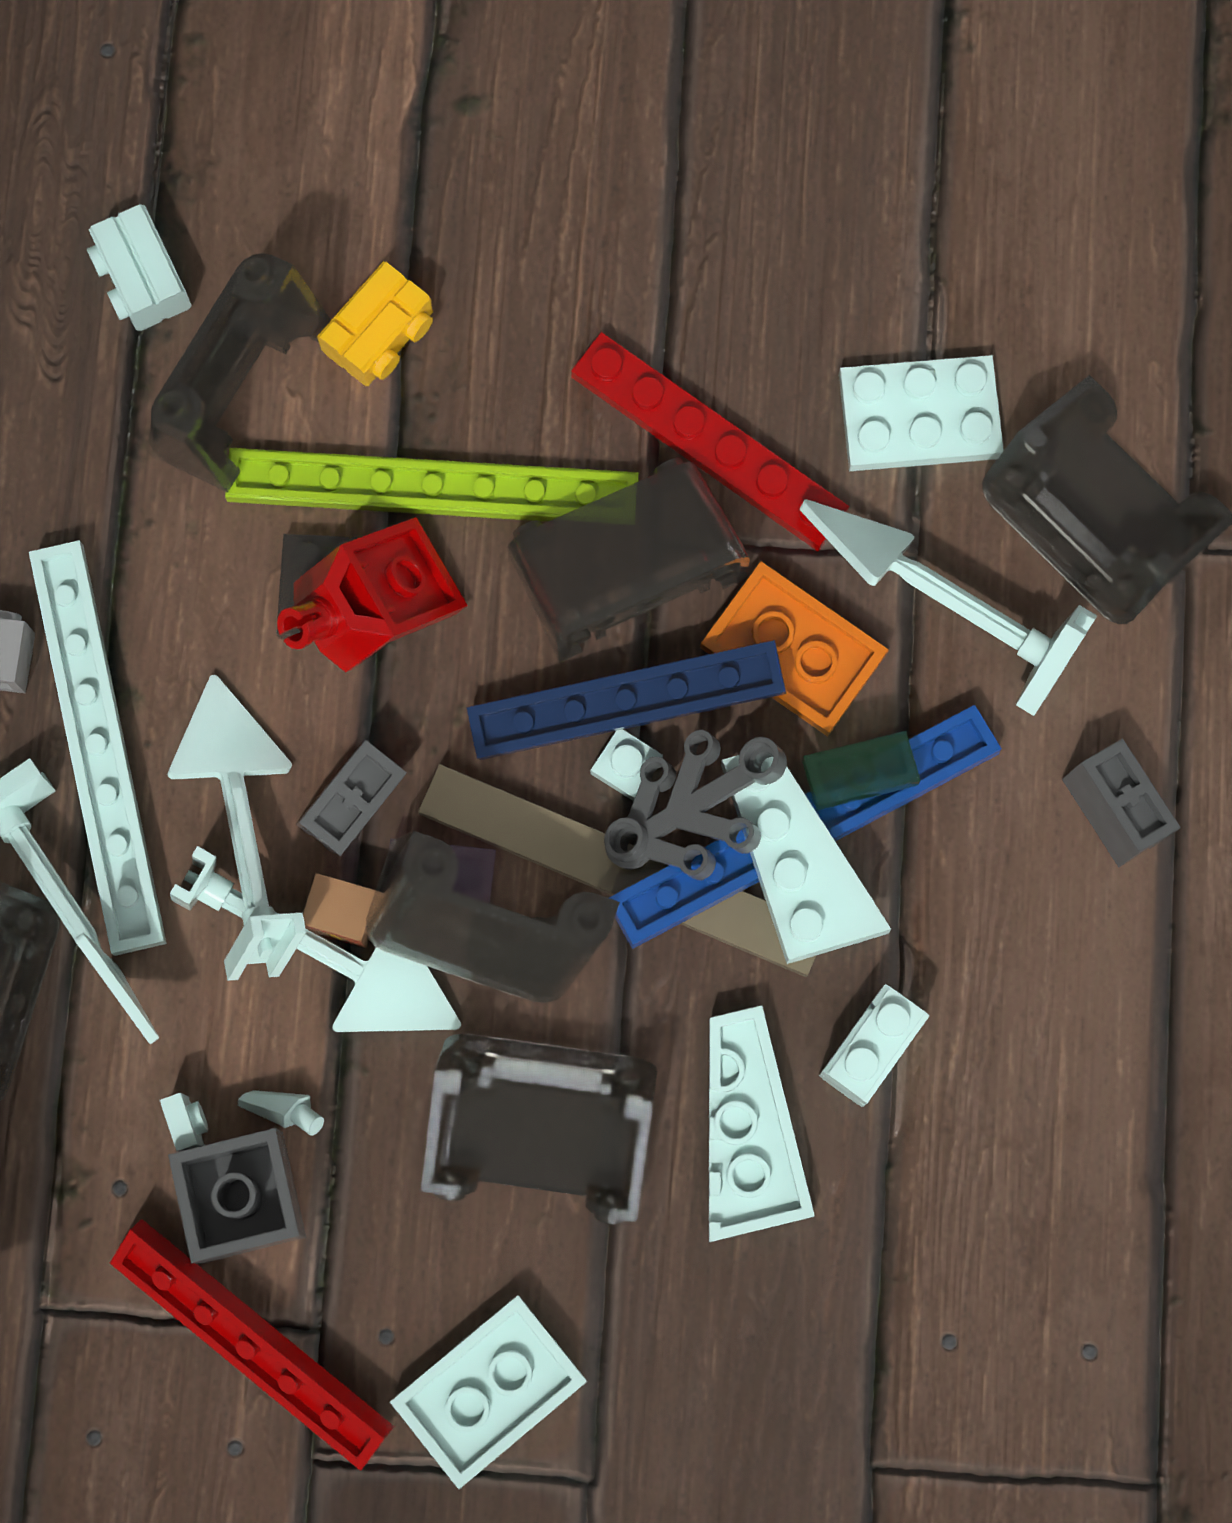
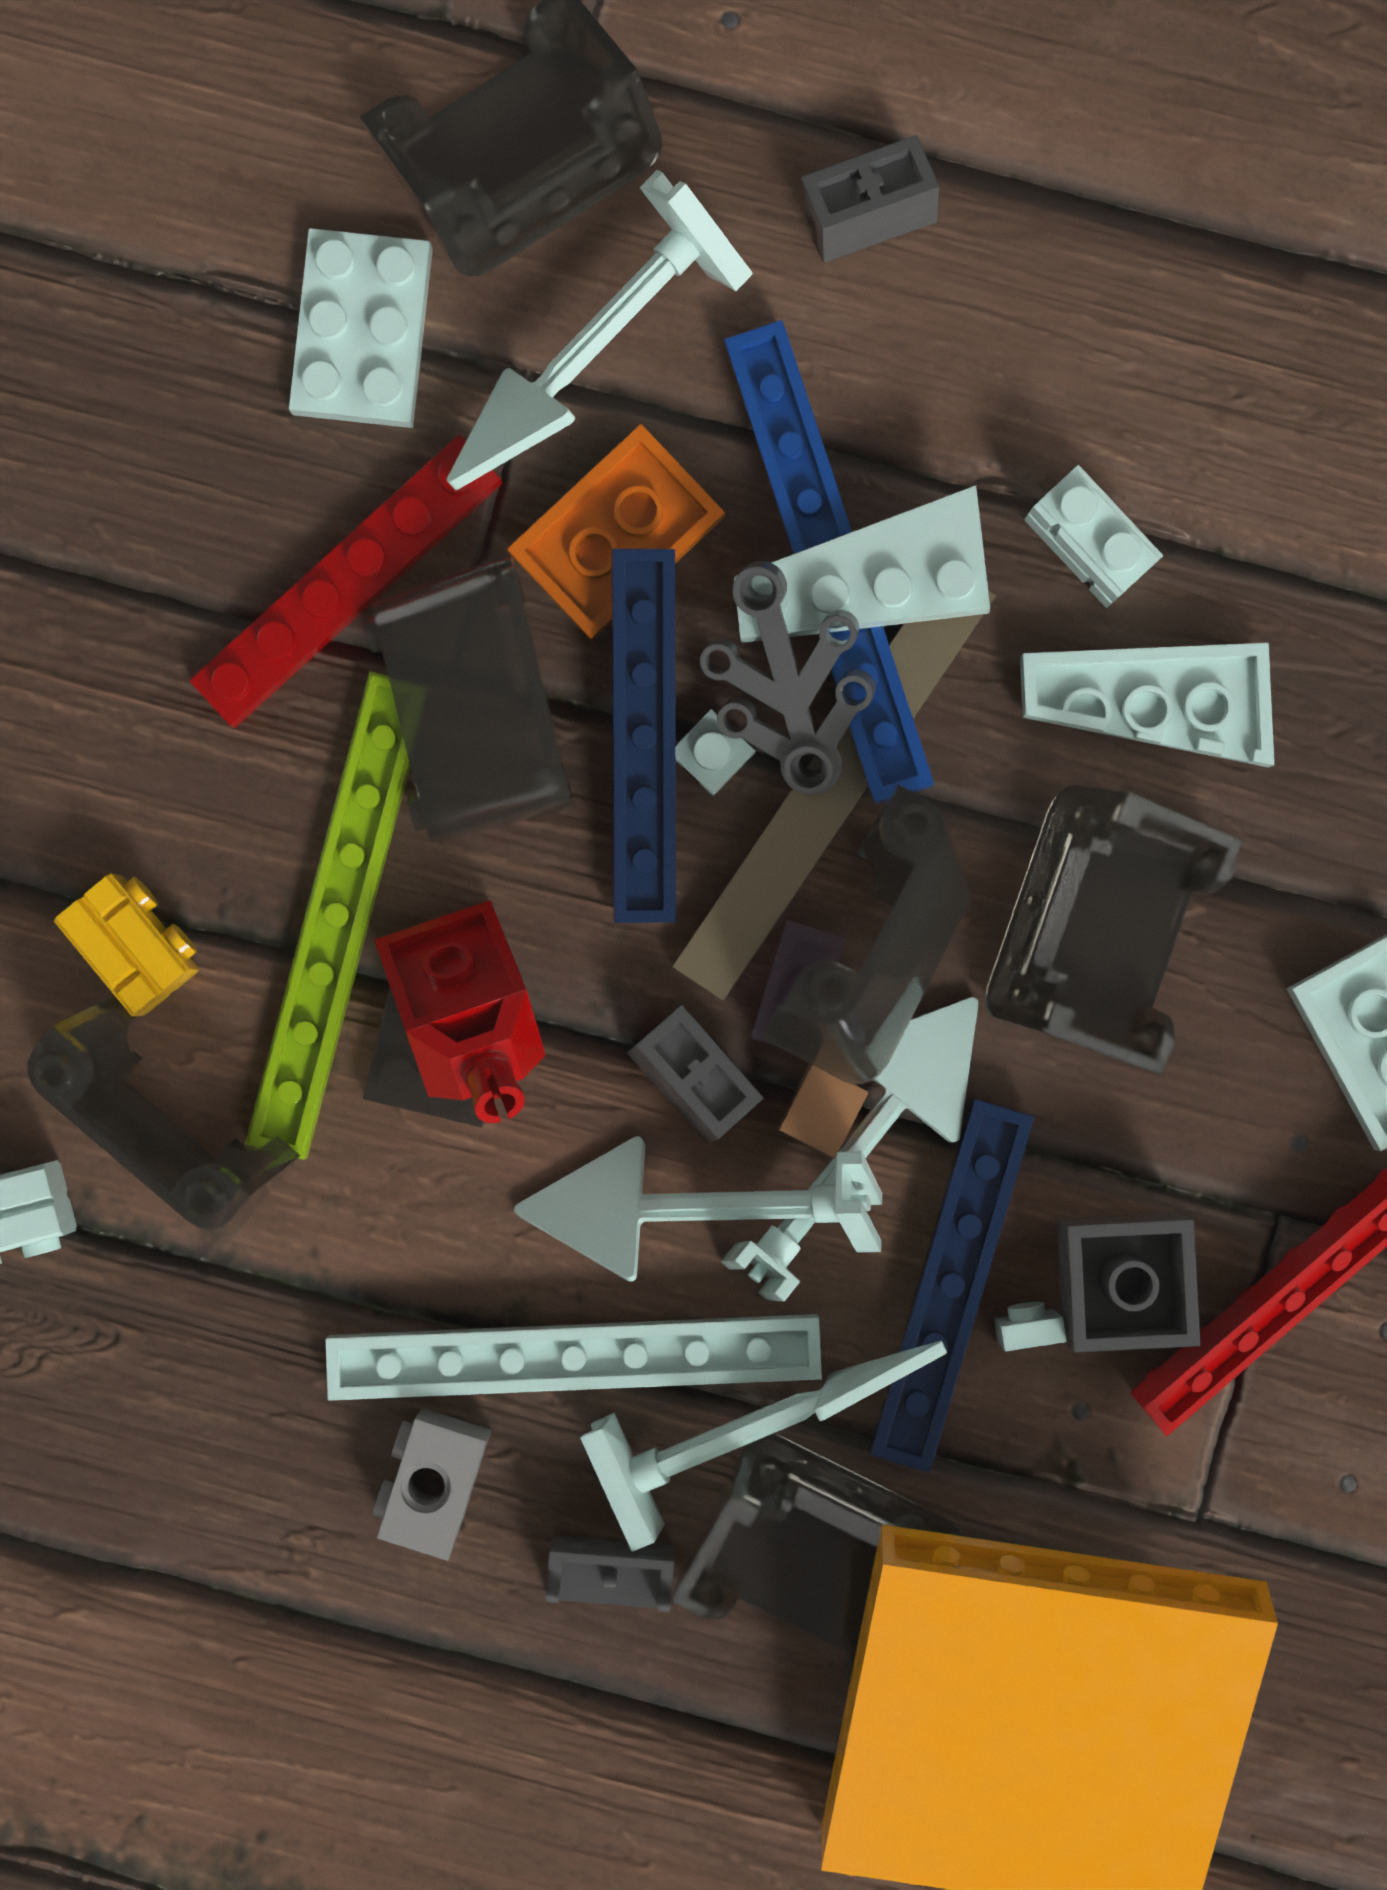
camera: 80 degrees left, 10 degrees up
light aqua bar [238,1090,324,1135] -> none
clear green plate [802,731,921,811] -> none
none -> dark blue plate [869,1098,1034,1473]

